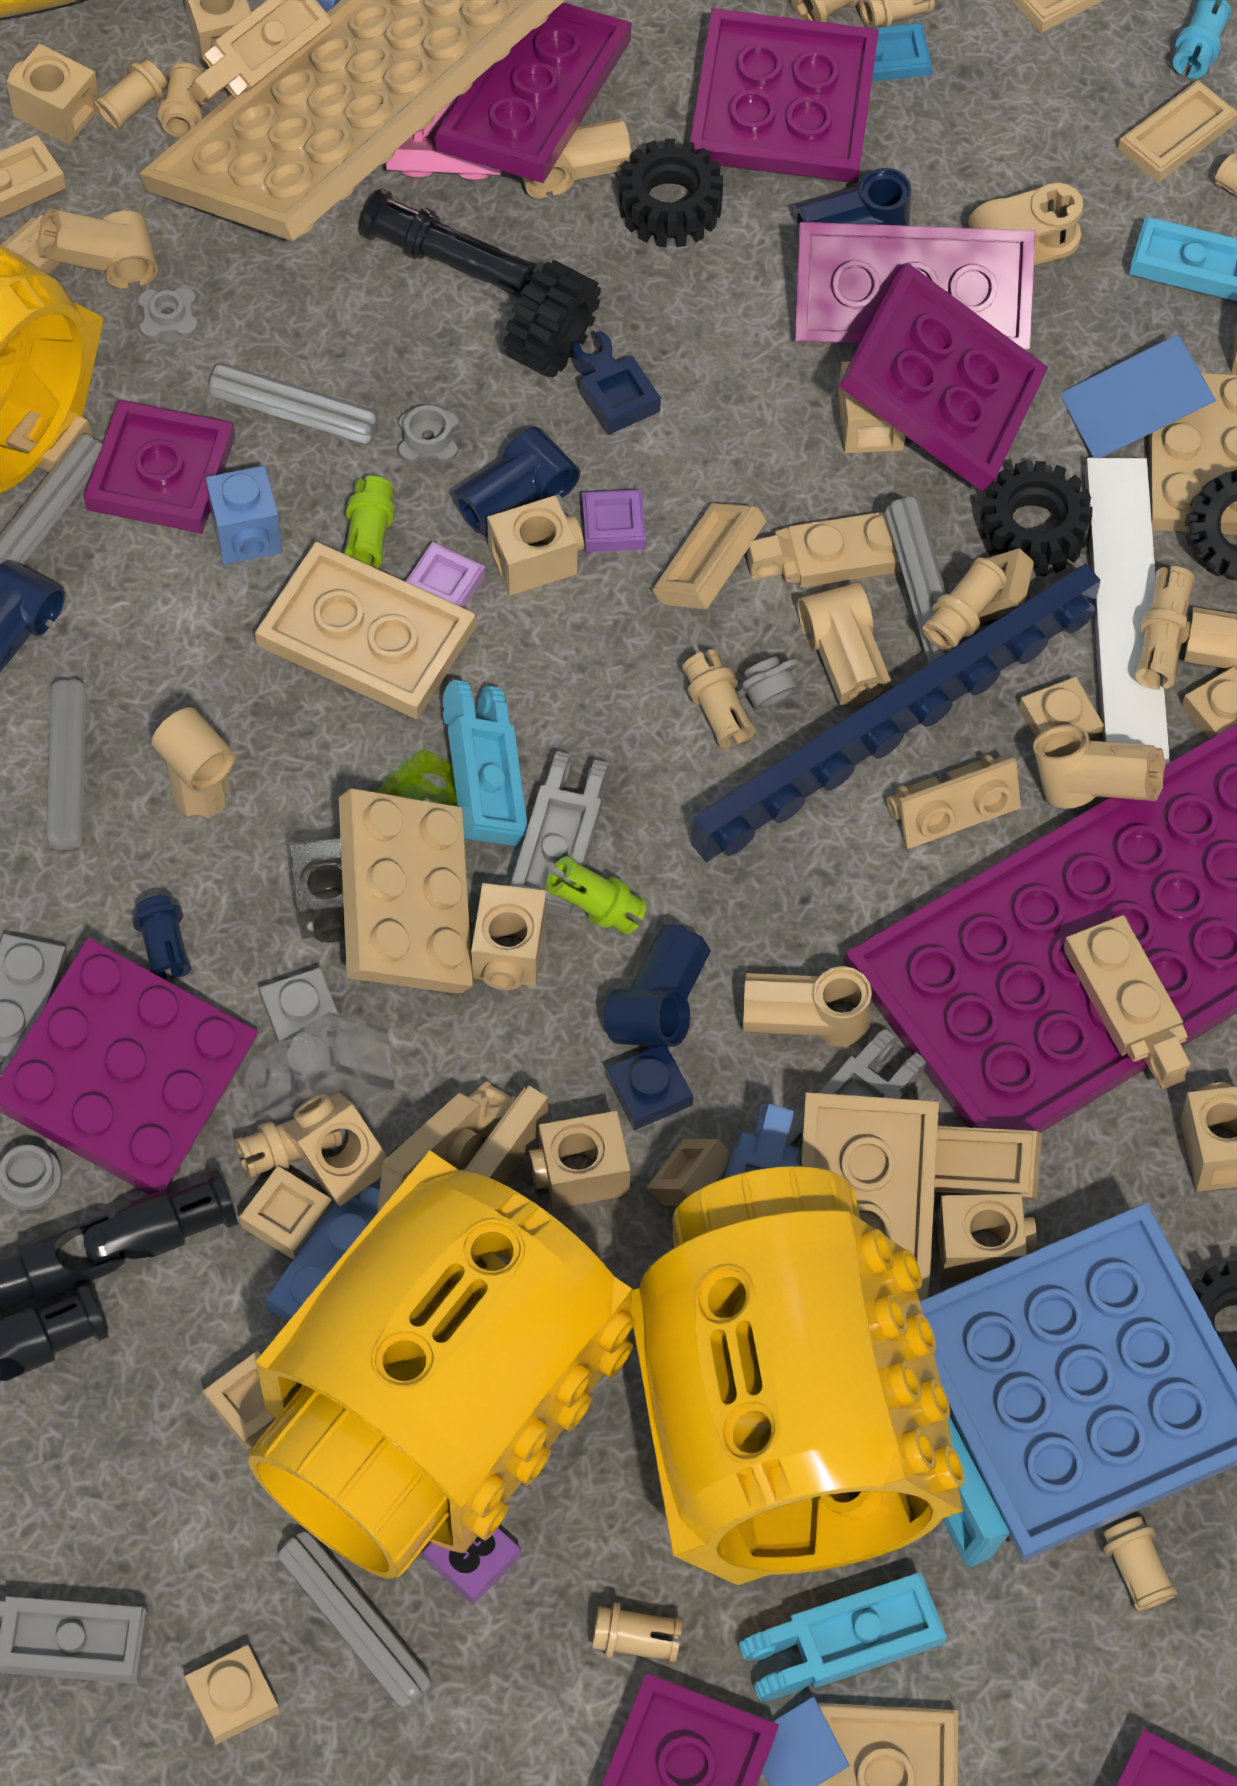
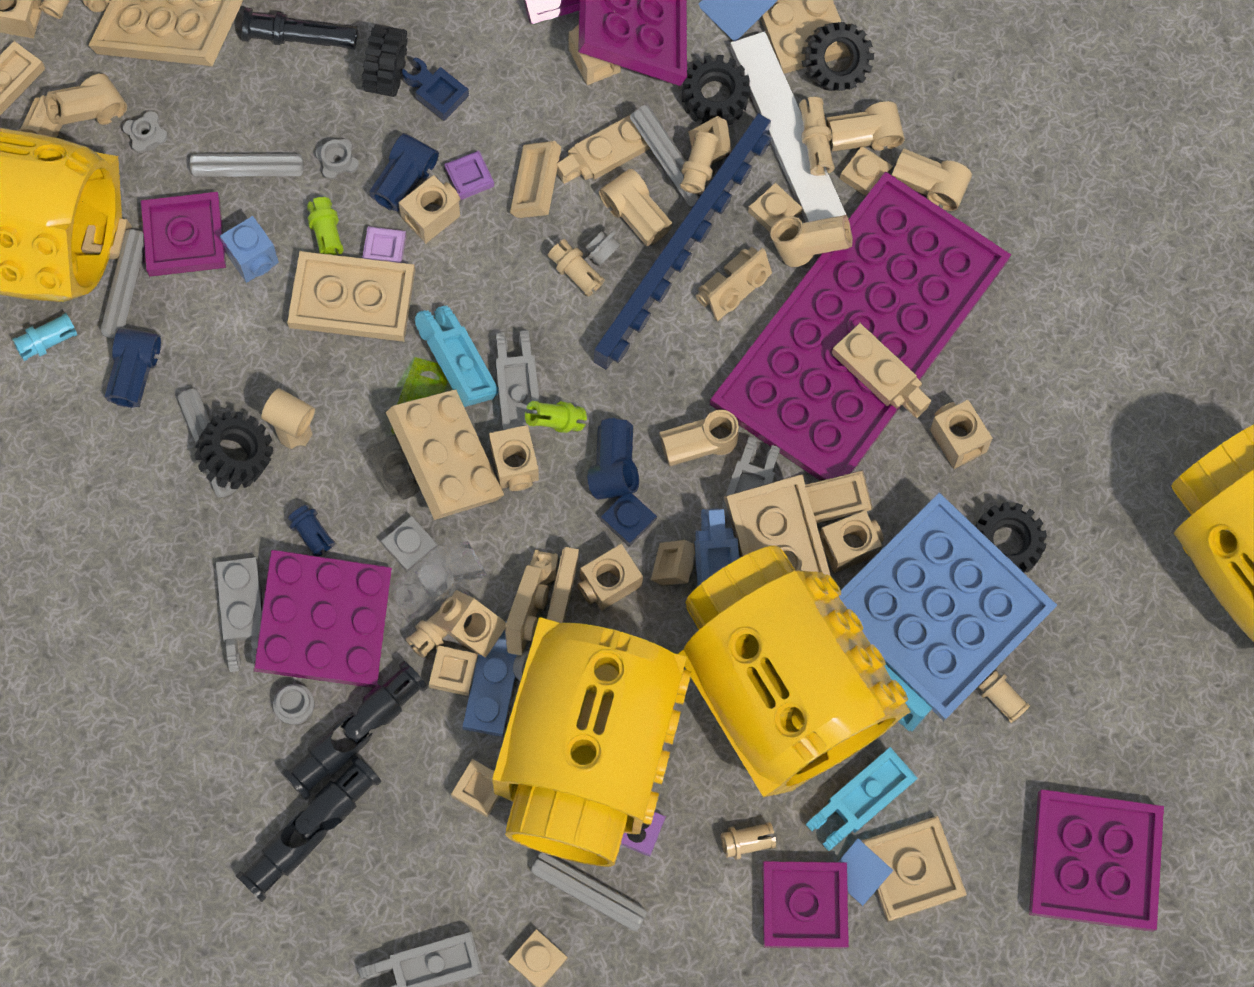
camera: 25 degrees left, 10 degrees up
none -> black tyre [194,411,273,489]

